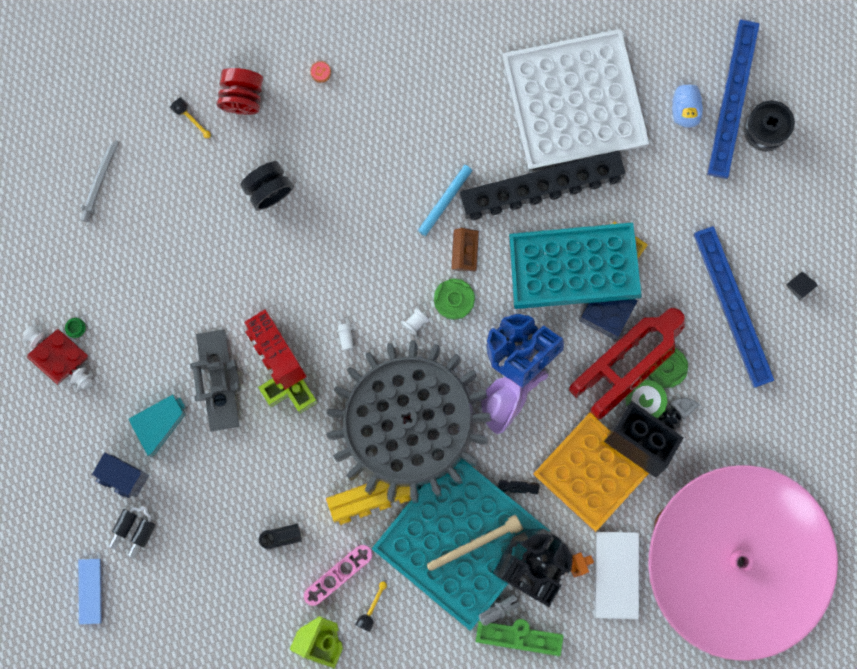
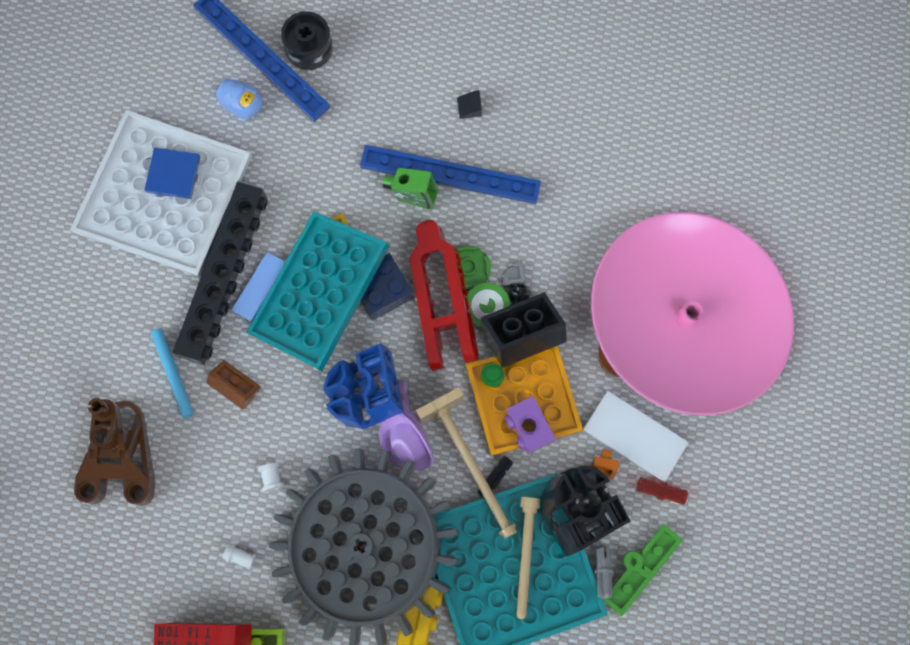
camera: 65 degrees left, 5 degrees down
black wheel [240,161,294,211] -> none
bright green tile [434,278,475,320] -> none
none -> reddish brown connector [74,398,156,506]
none -> blue tile [144,148,201,199]
none -> light blue tile [231,252,285,323]
none -> bright green torso [383,168,439,210]
none -> tan tile [416,387,517,539]
none -> green plate [481,363,504,387]
none -> medium lavender brick [504,396,556,455]
none -> clear red pin [636,477,688,505]

